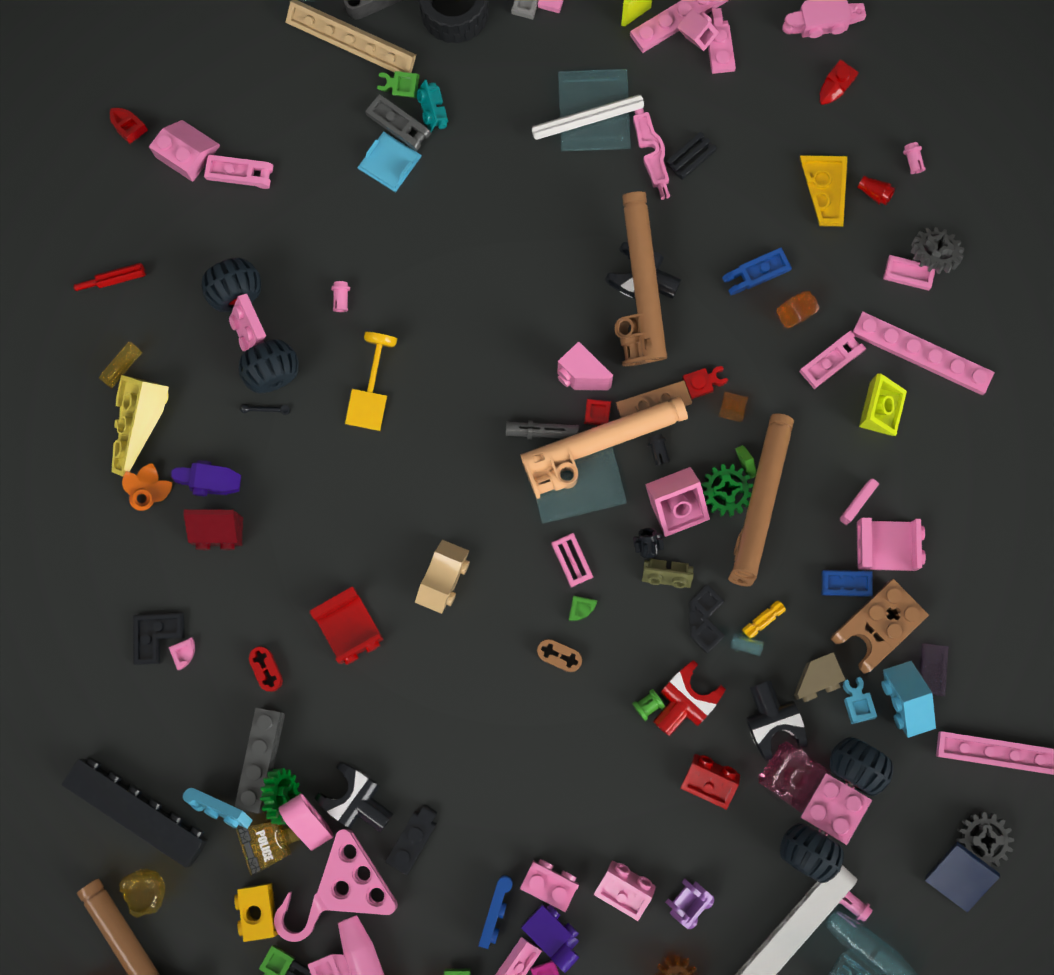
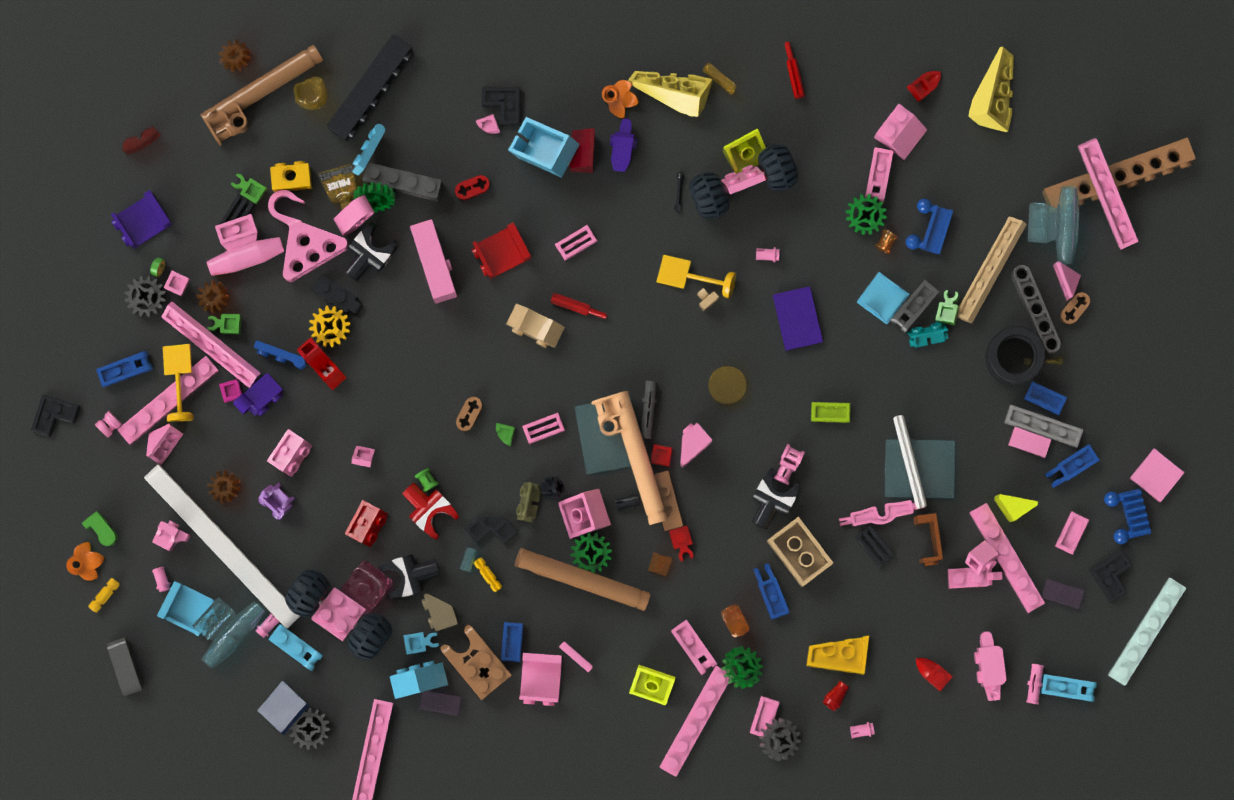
camera: 90 degrees right, 5 degrees up
bright pink bracket [520,859,579,912] -> none
medium nougat piece [615,191,667,366] -> none
bright green tile [735,445,757,479] -> none
none -> medium azure plate [268,624,323,671]
none -> red brick [297,337,347,390]
none -> yellow gear [309,306,351,348]
none -> bright pink plate [352,446,375,467]
none -> bright pink brick [410,219,457,304]
none -> medium azure piece [508,117,580,178]
none -> red axle [550,293,607,319]
none -> bright pink tile [555,225,597,261]
none -> tan tile [697,288,719,311]
none -> clear yellow tile [708,366,747,405]
none -> green gear [721,646,763,689]
none -> neon yellow slope [723,129,766,174]
none -> tan brick [767,517,833,587]
none -> dark purple tile [772,286,823,351]
none -> bright pink connector [773,444,805,485]
none -> lime plate [811,402,850,423]
none -> green gear [845,193,887,235]
none -> clear orange bush [874,229,898,254]
none -> blue gear [906,198,953,255]
none -> dark orange panel [913,513,943,566]
none -> light yellow wedge [969,47,1014,132]

